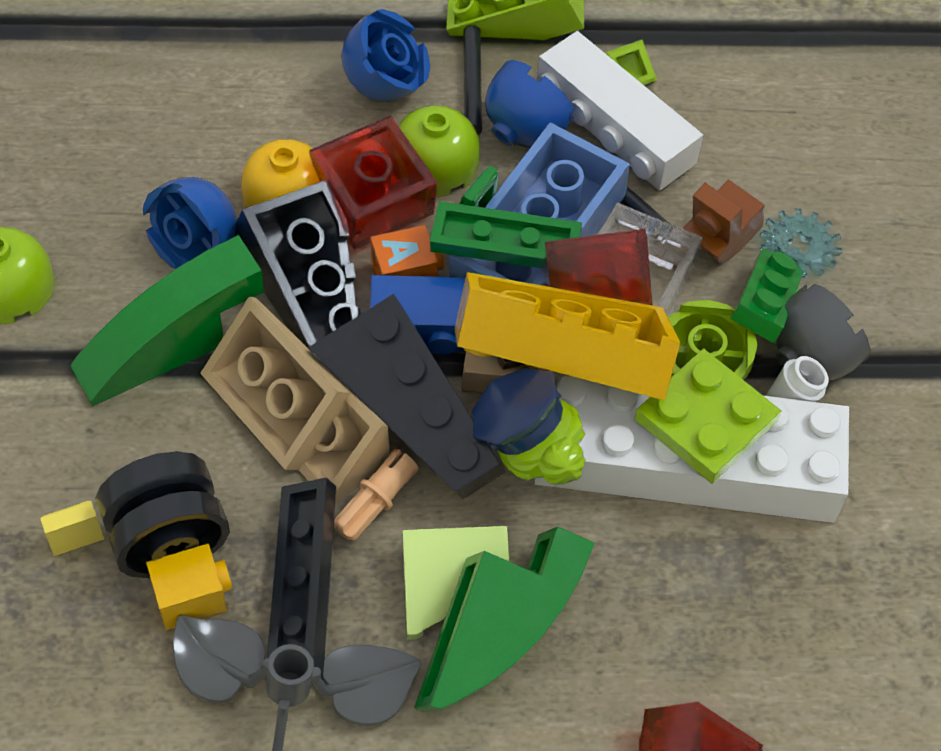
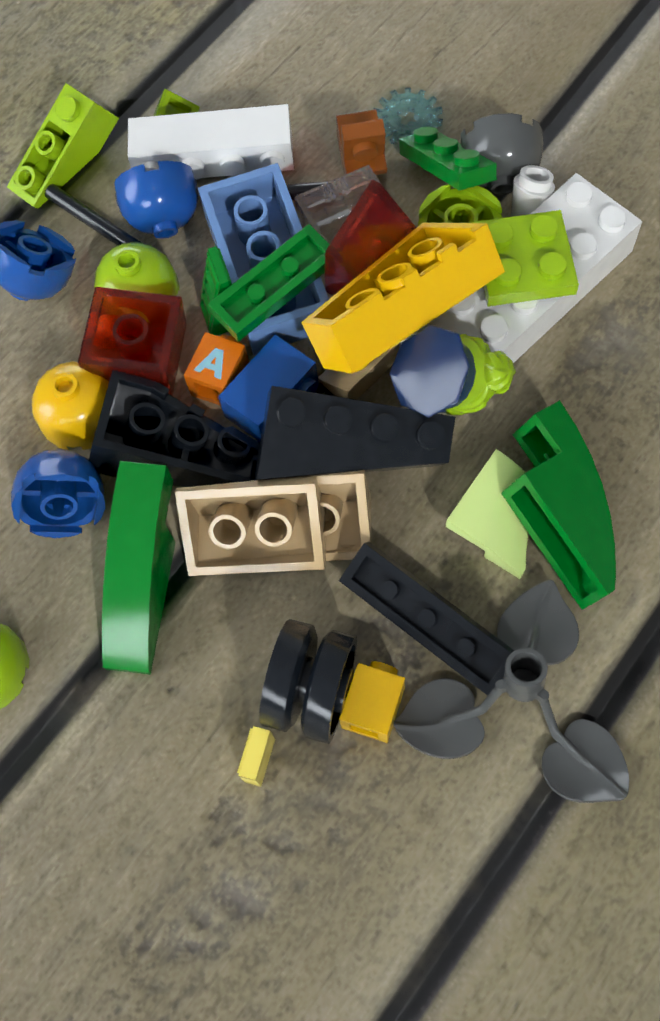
camera: 40 degrees left, 10 degrees up
light nougat axle [334,448,419,541] -> none

